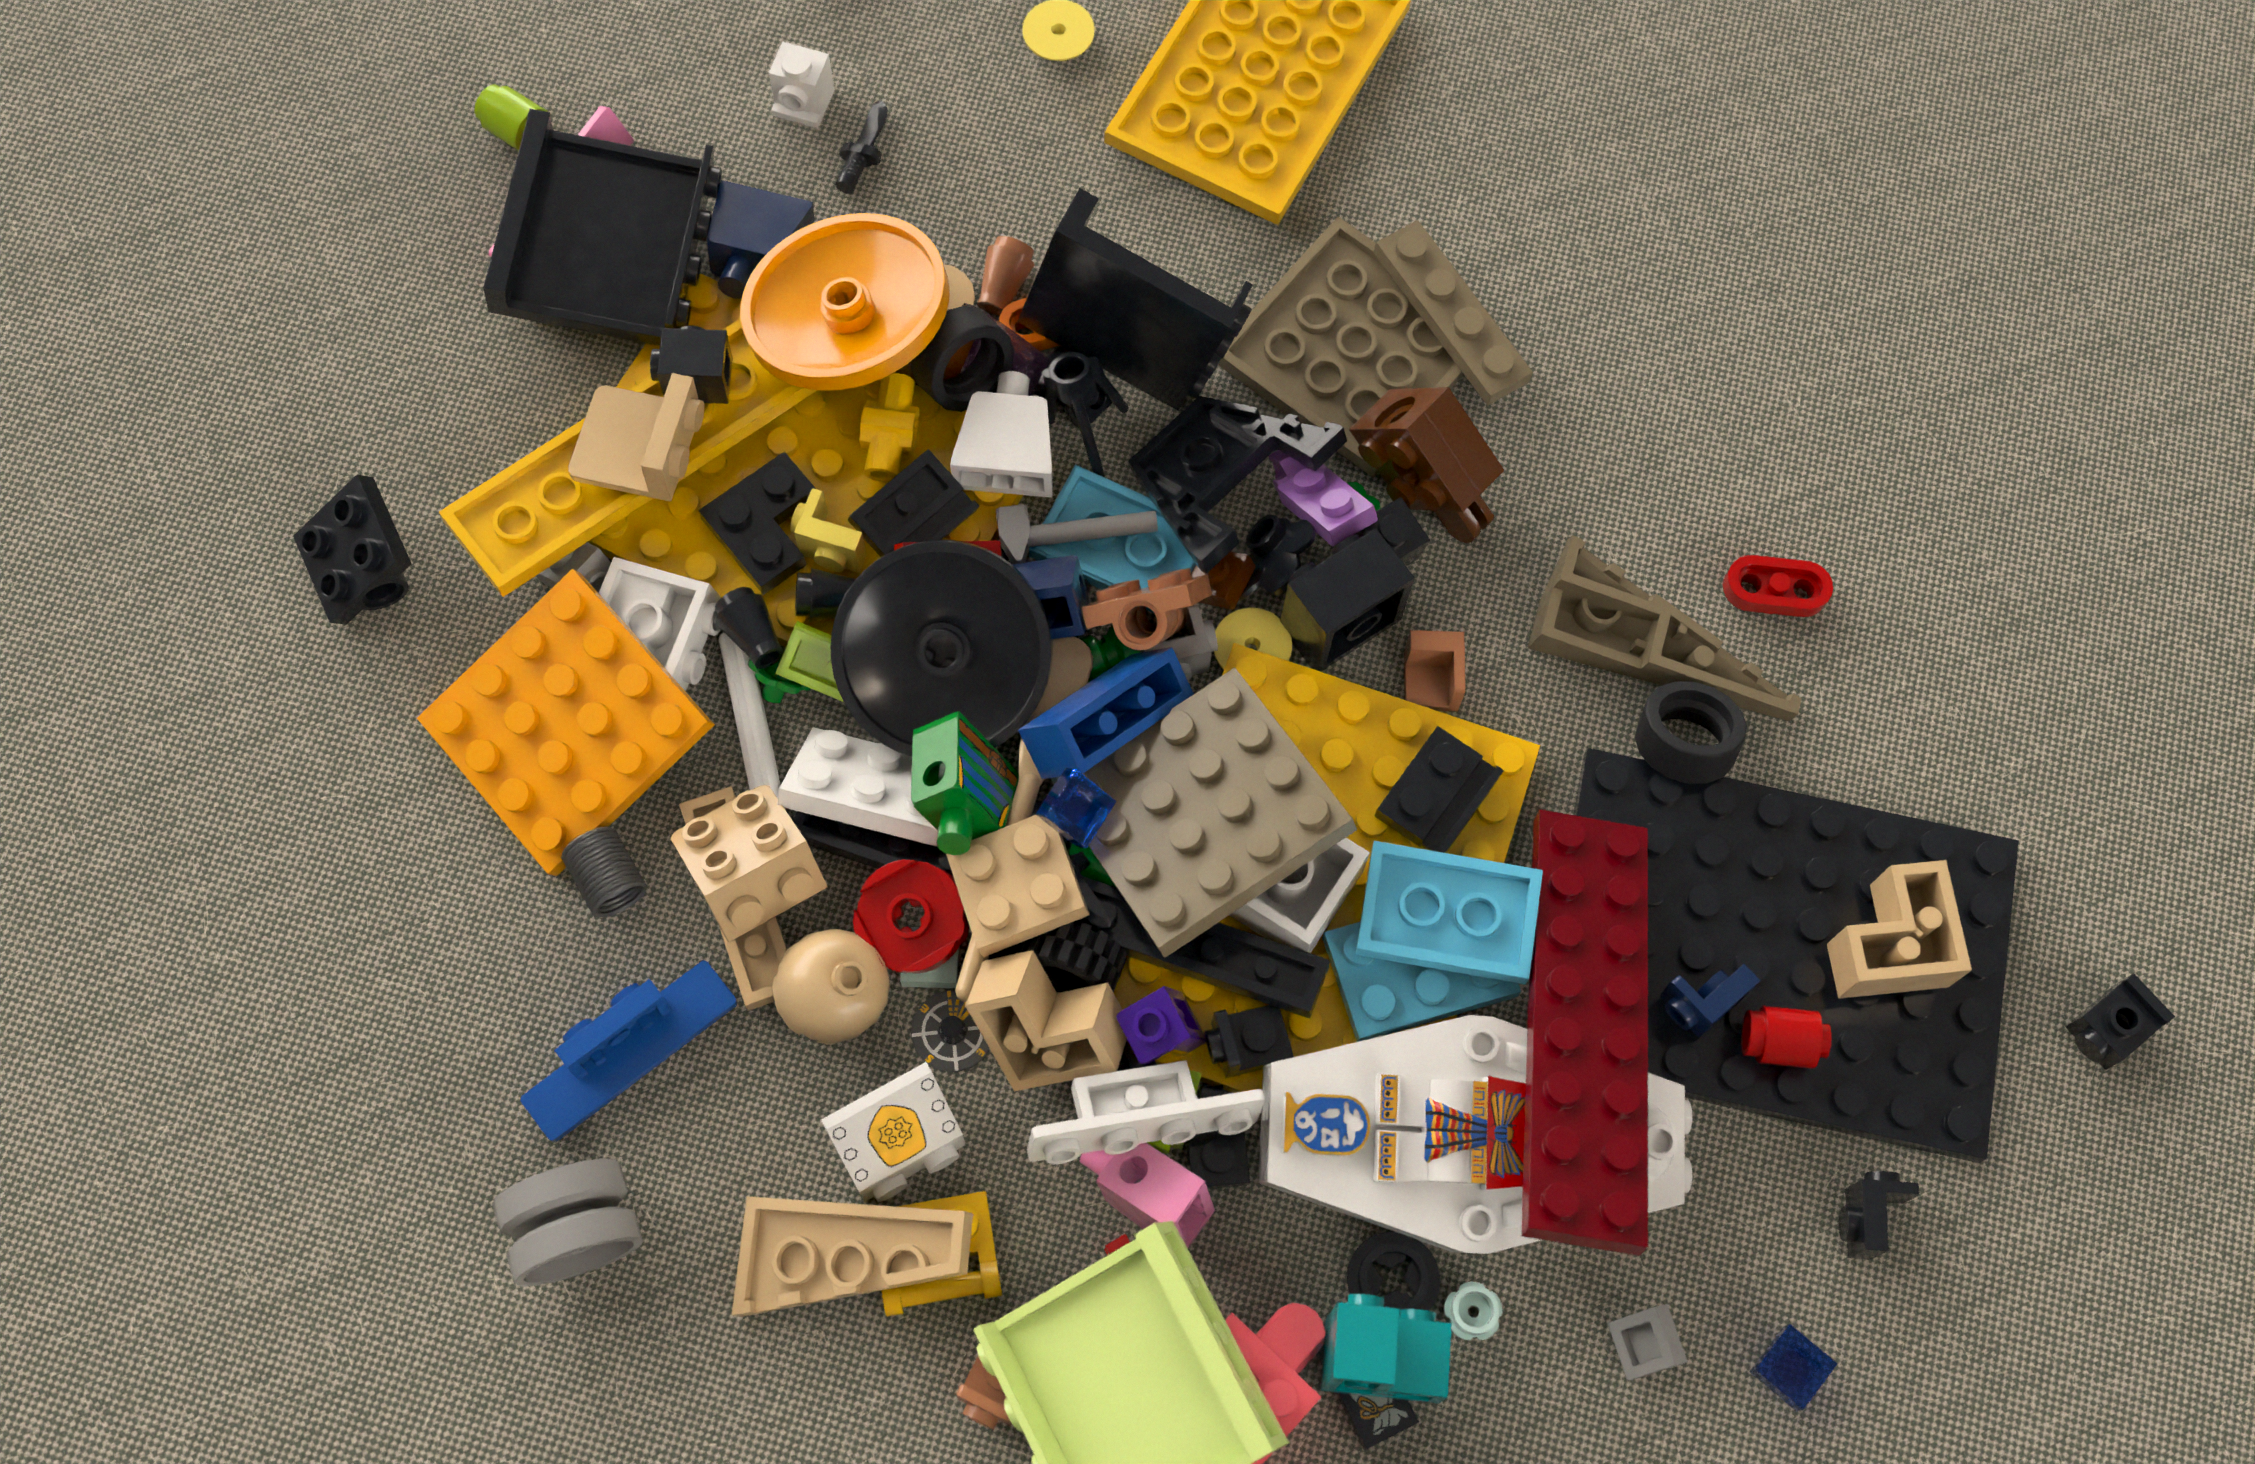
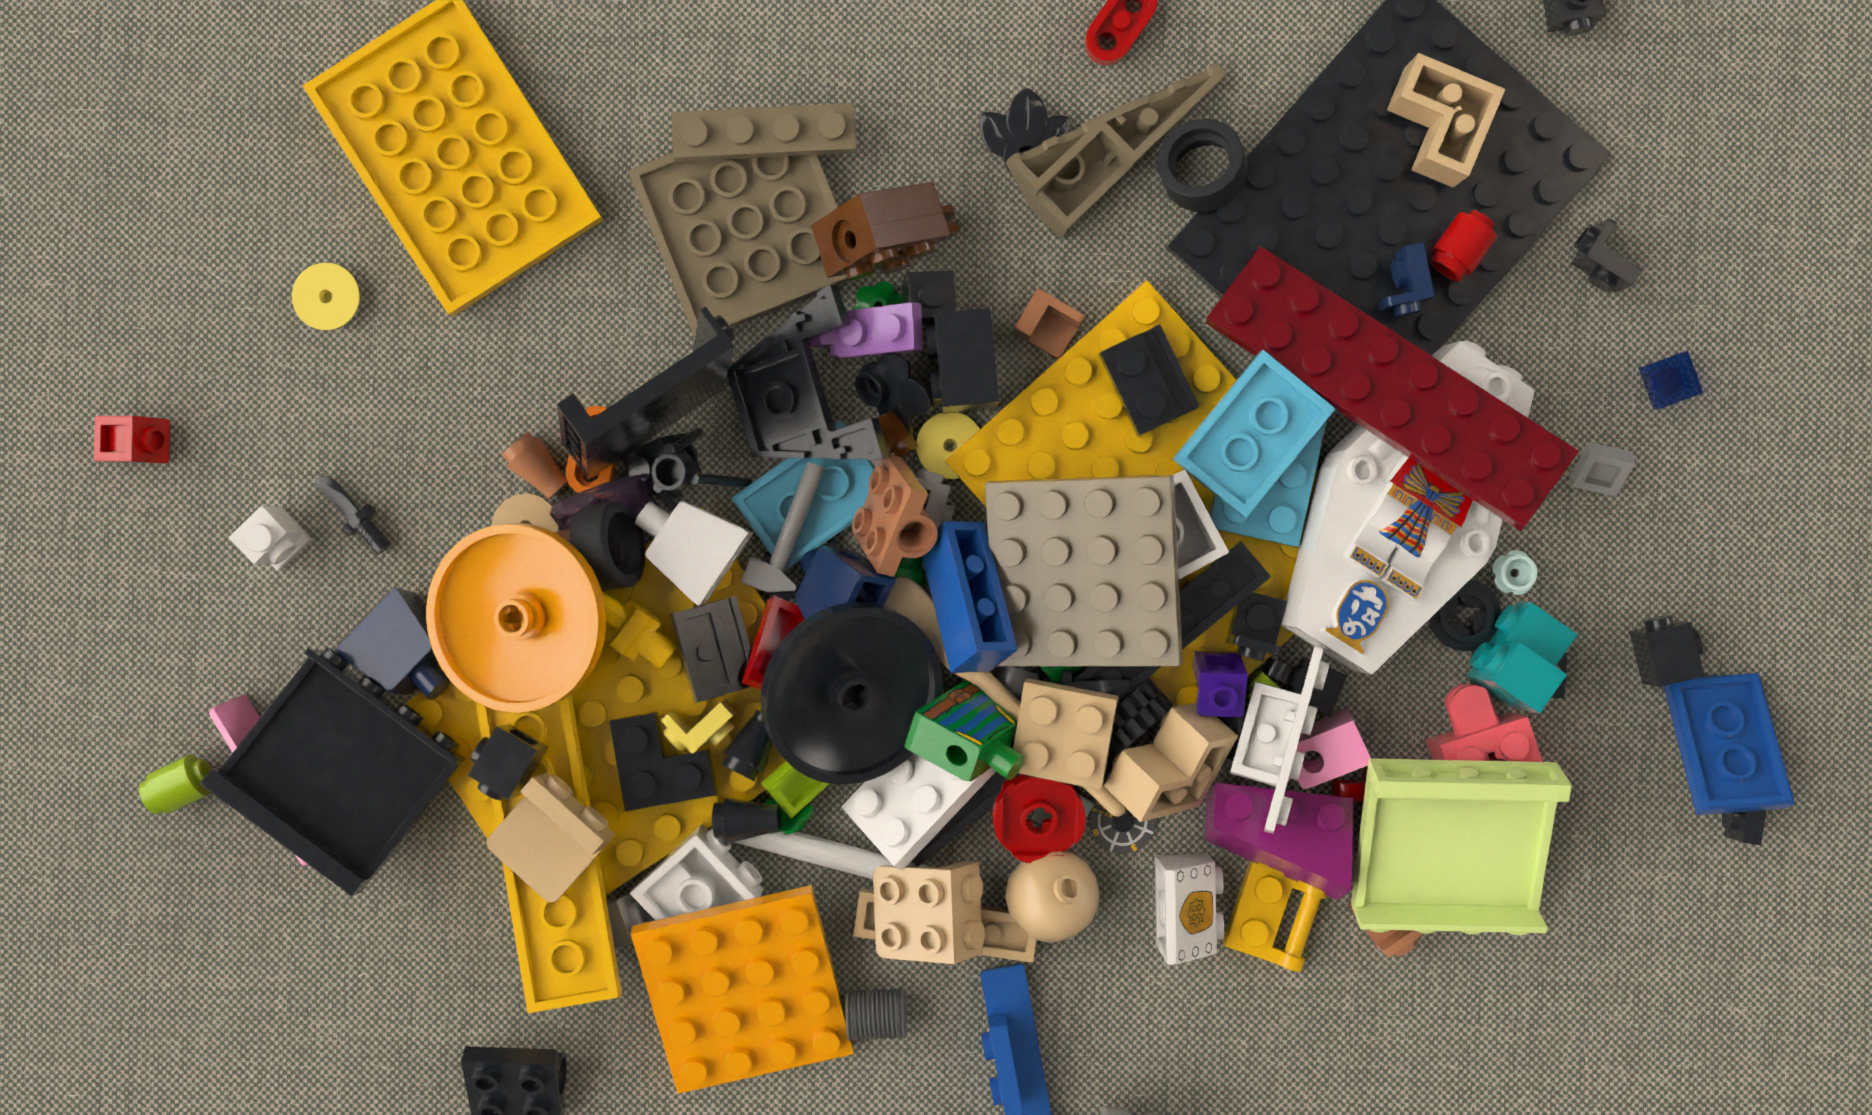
camera: 60 degrees left, 20 degrees up
tan wing [732,1196,973,1317] -> none
clear blue plate [1035,767,1117,849] -> none
none -> black plate [980,88,1070,175]
none -> magenta wedge [1204,783,1354,900]

